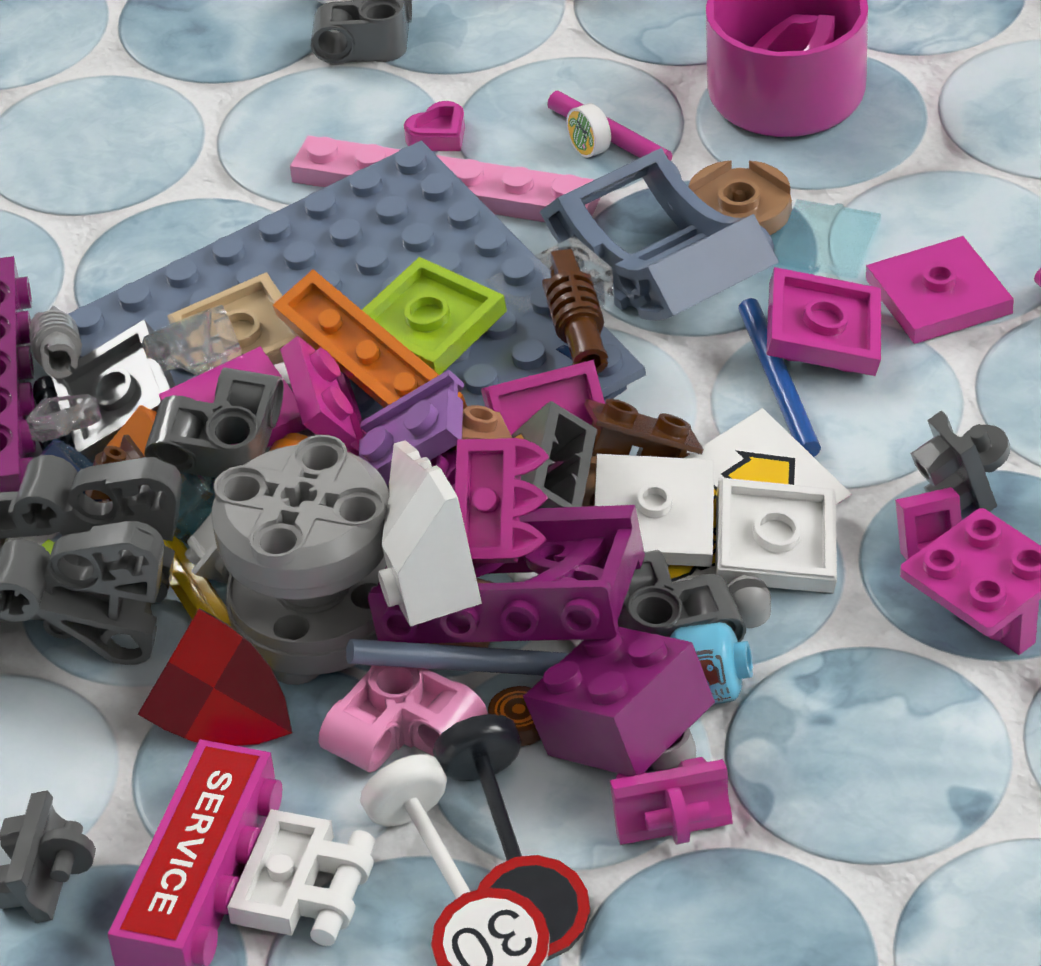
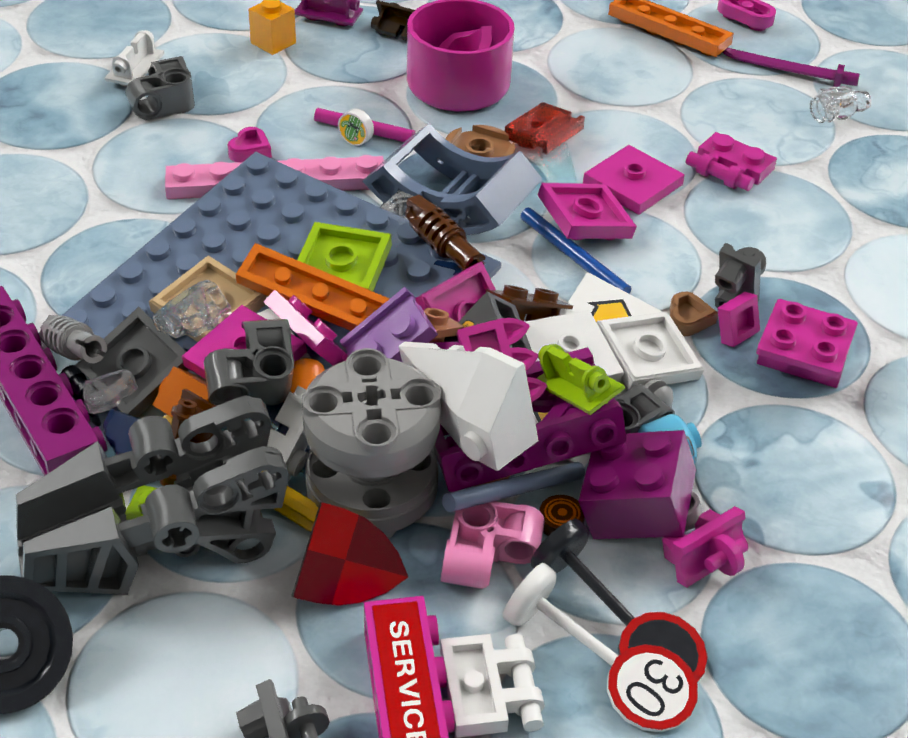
camera: 30 degrees left, 0 degrees up
none -> clear red plate [505,102,585,154]
none -> lime hinge [536,344,625,415]
none -> medium nougat tile [669,292,718,336]

